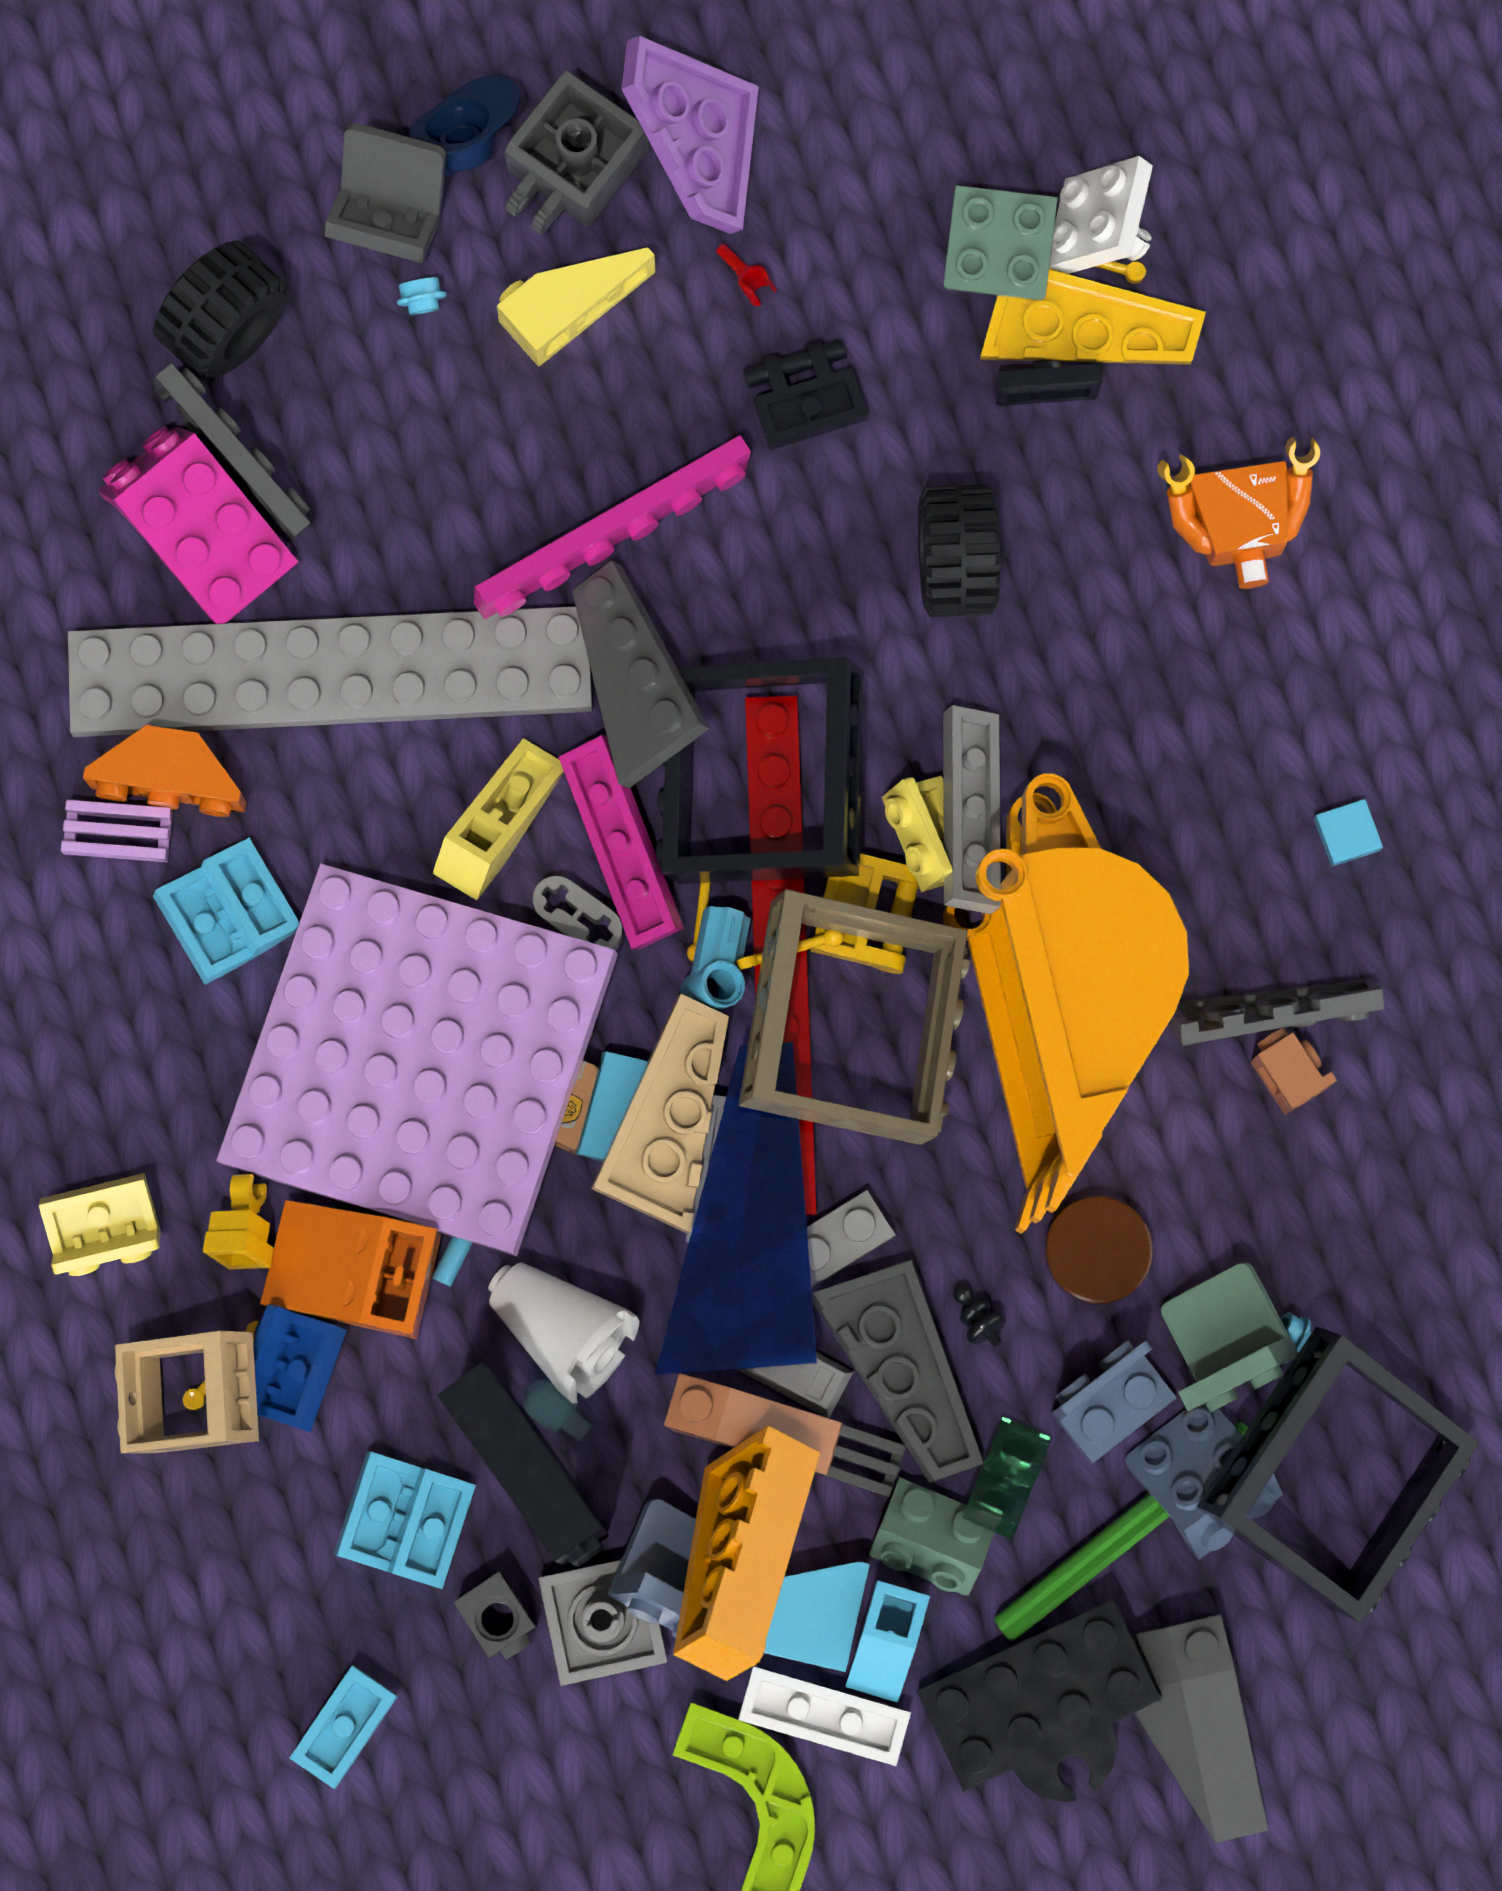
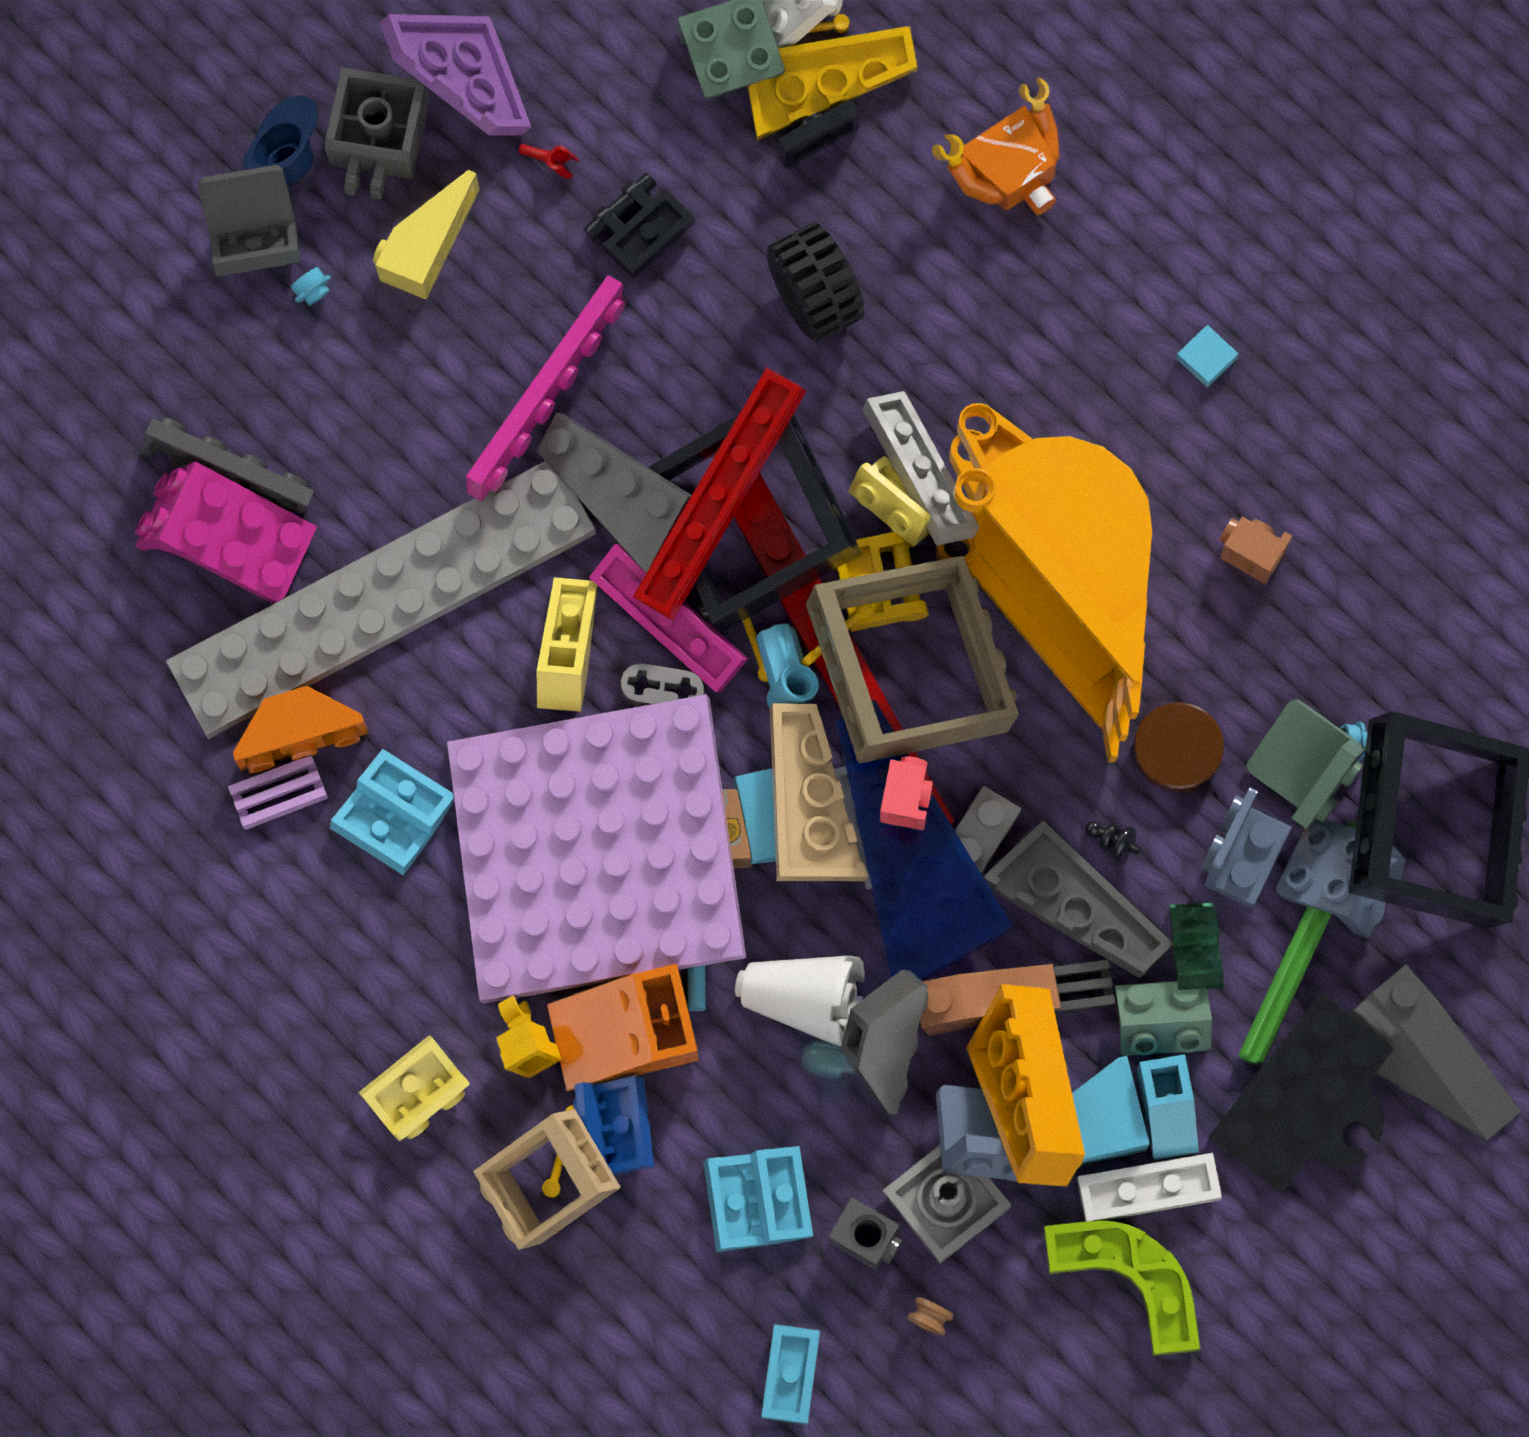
camera: 20 degrees left, 5 degrees down
black tyre [153,240,289,381] -> none
black window [437,1362,608,1567] -> none
light grey tile [734,1321,853,1418] -> none
dark grey wing [1167,978,1384,1046] -> none
none -> red tile [633,367,807,621]
none -> dark grey slope [840,970,928,1115]
none -> coral brick [880,757,933,831]
none -> medium nougat bush [907,1297,954,1337]

